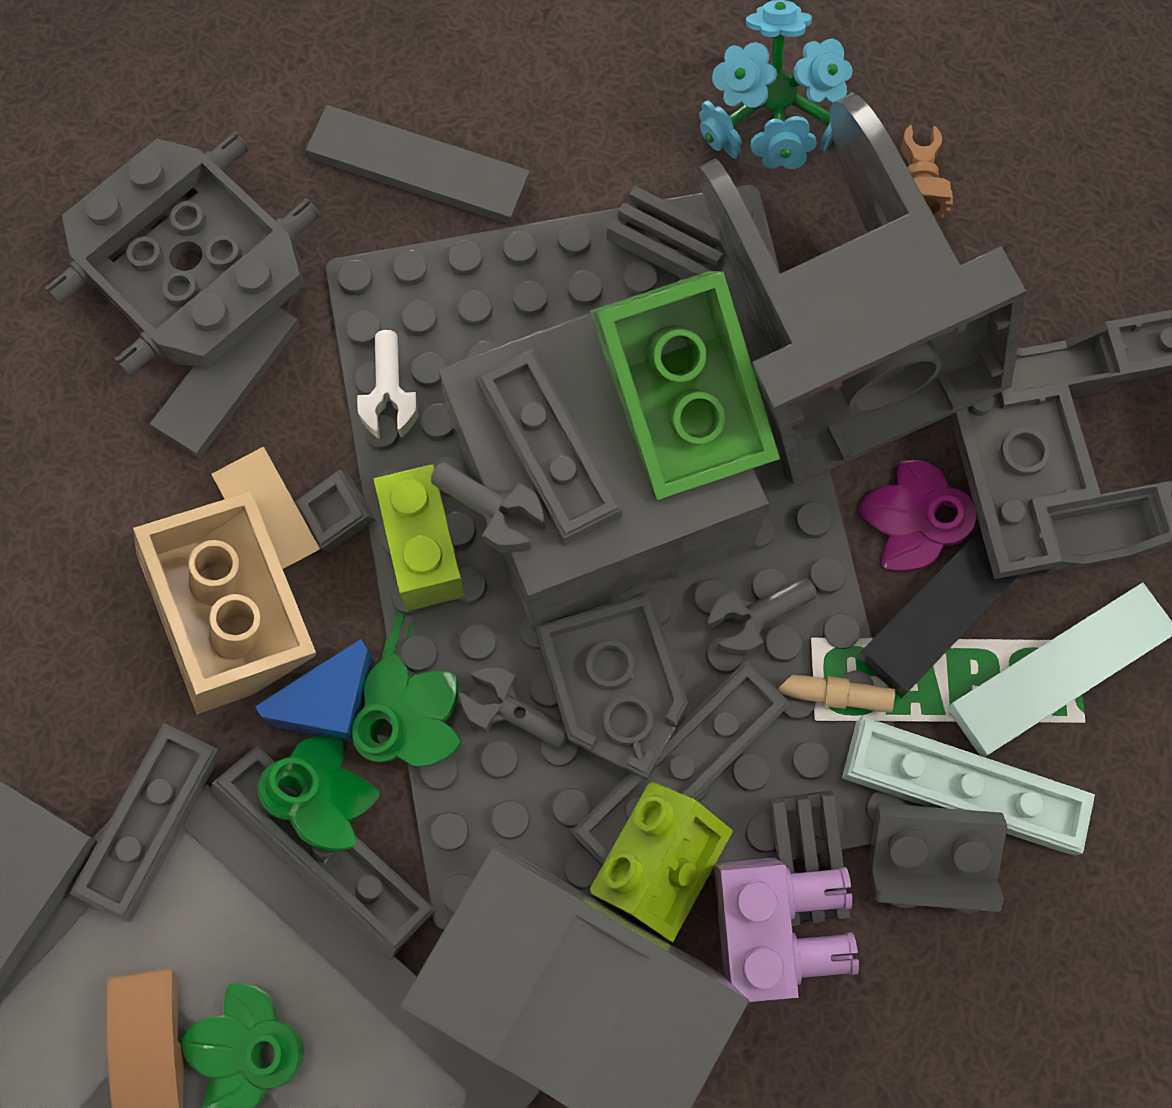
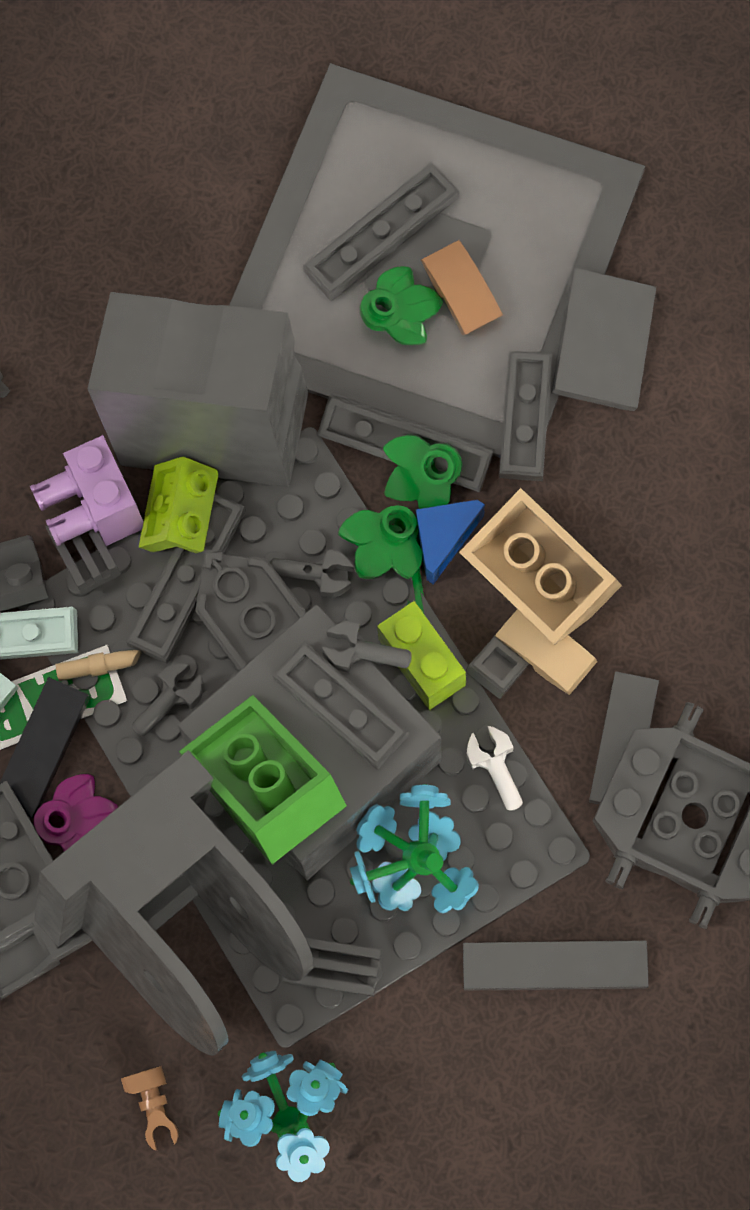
camera: 165 degrees right, 0 degrees up
none -> medium azure plant [350,784,479,913]

